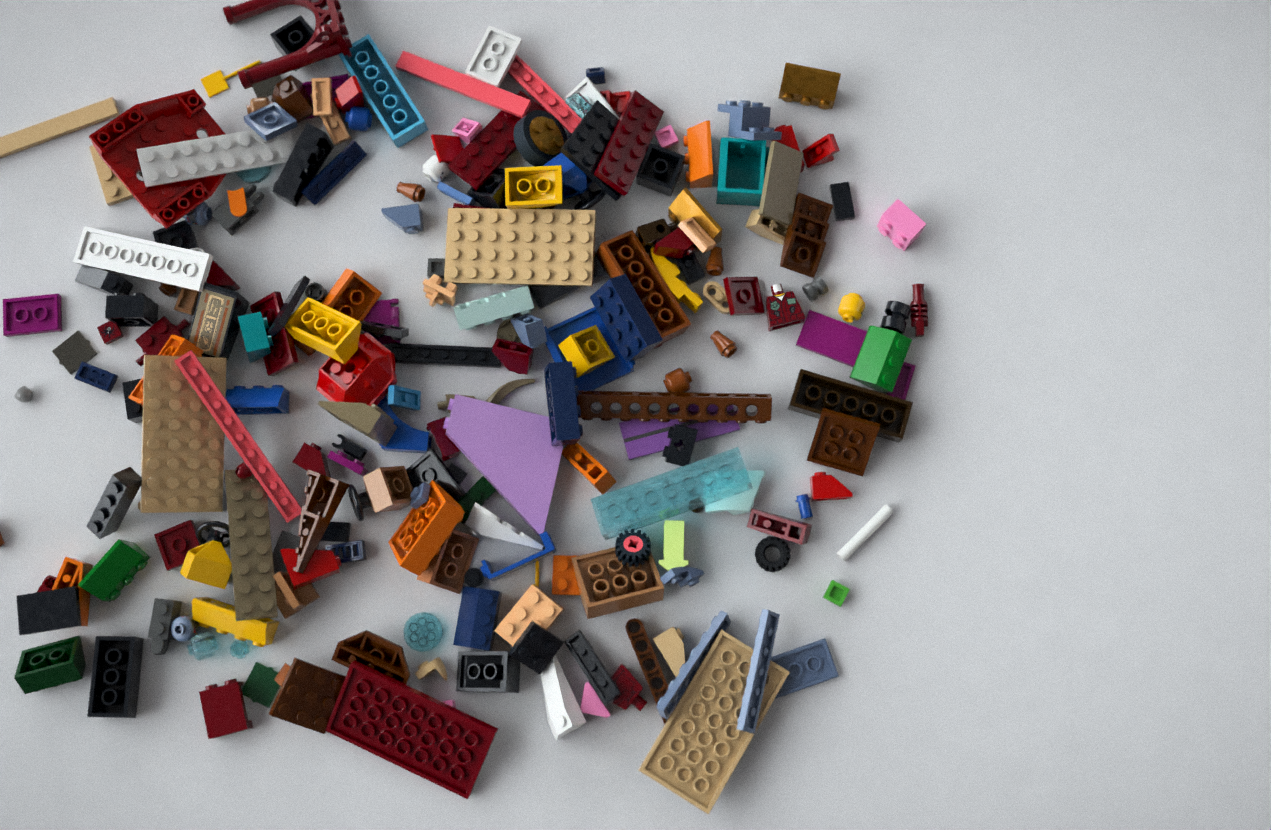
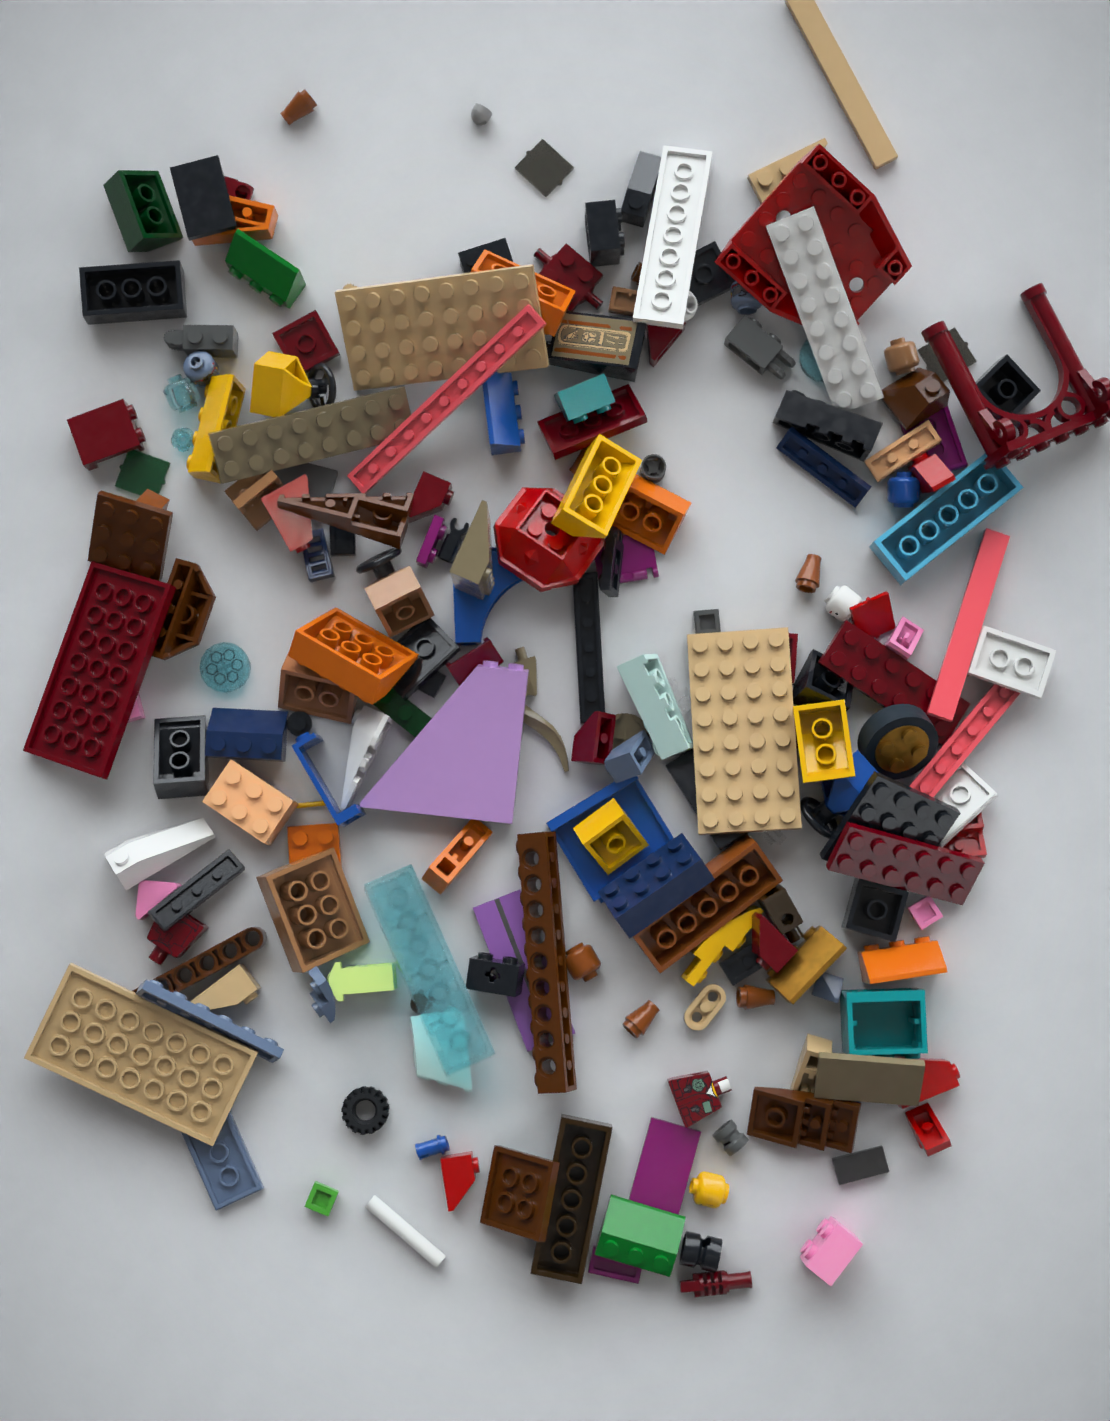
camera: 80 degrees right, 5 degrees up
magenta tile [3,294,62,337] -> none
dark blue plate [74,361,118,393] -> none
black brick [86,467,142,539] -> none
dark red tile [97,321,124,345] -> none
yellow piece [201,60,261,98] -> none
orange piece [227,187,247,217] -> none
dark red hinge [235,462,253,479] -> none
sand blue plate [244,102,298,141] -> none
black tile [268,275,310,336] -> none
light nougat plate [312,77,333,117] -> none
sand blue slope [381,204,424,234] -> none
dark azure plate [388,385,421,411] -> none
sand blue plate [410,482,431,509] -> none
tan plate [415,657,447,681] -> none
light nougat hips [422,274,458,307] -> none
medium blue tile [437,182,476,206] -> none
black plate [508,620,564,675] -> none
dark blue brick [544,361,583,447] -> none
clear light blue plate [565,93,592,118] -> none
dark blue slope [586,67,606,84] -> none
black wheel [615,529,651,567] -> none
light nougat tile [678,217,717,253] -> none
sand blue bracket [718,100,782,140] -> none
dark red plate [723,277,765,316] -> none
sand blue plate [737,609,780,734] -> none
slope [747,509,812,545] -> none
pearl gold slope [778,62,841,110] -> none
none -> sand blue slope [811,972,844,1003]

